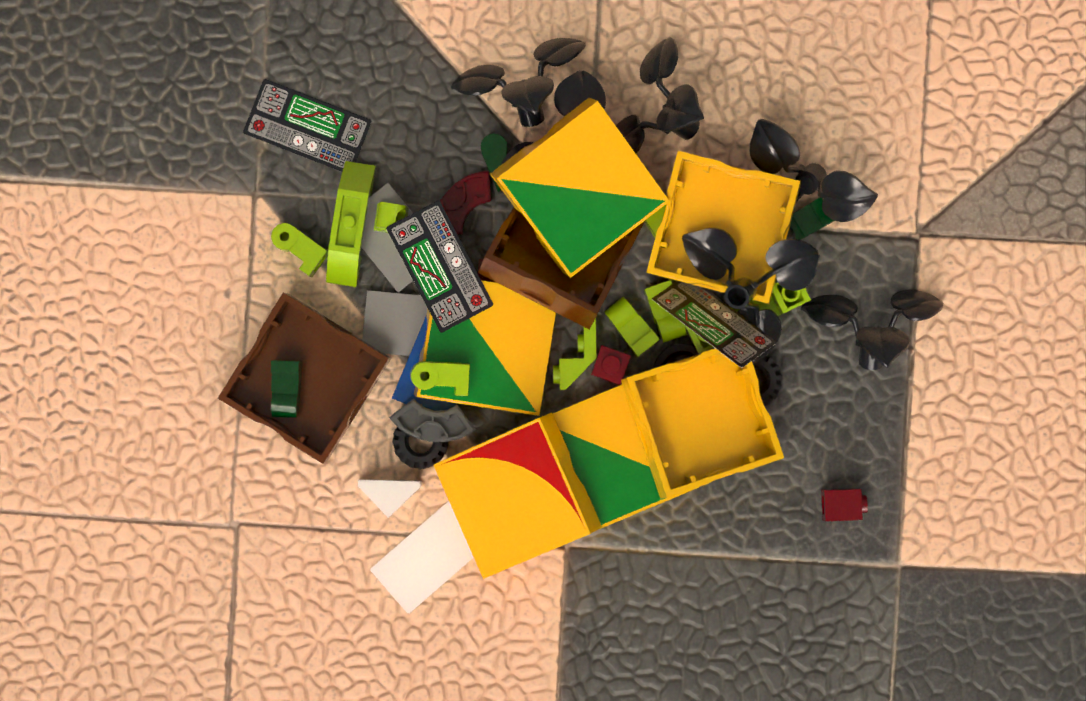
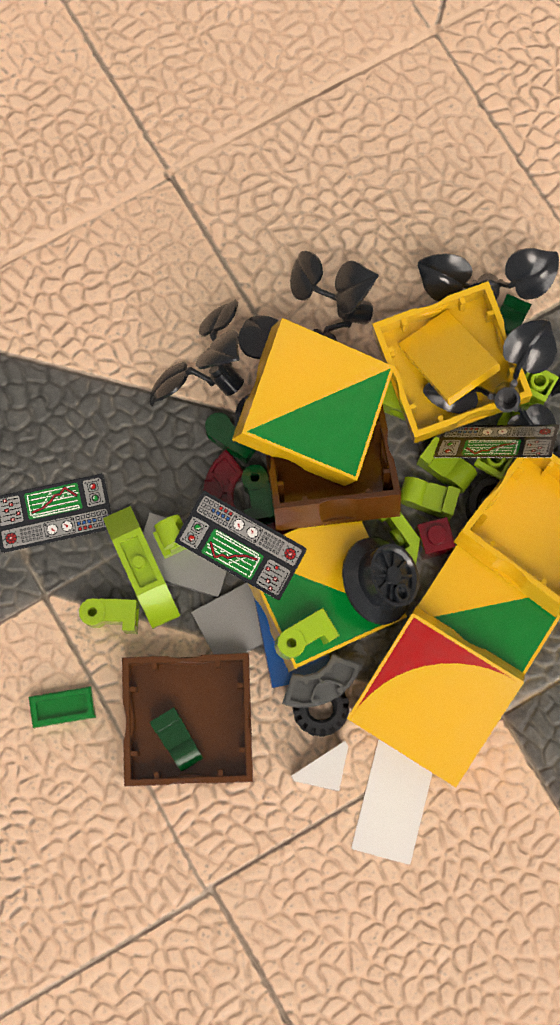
camera: 35 degrees left, 10 degrees down
none -> green tile [29,686,96,728]
none -> dark green leg [242,465,275,524]
none -> black wheel [342,537,419,625]
none -> yellow tile [398,309,501,406]

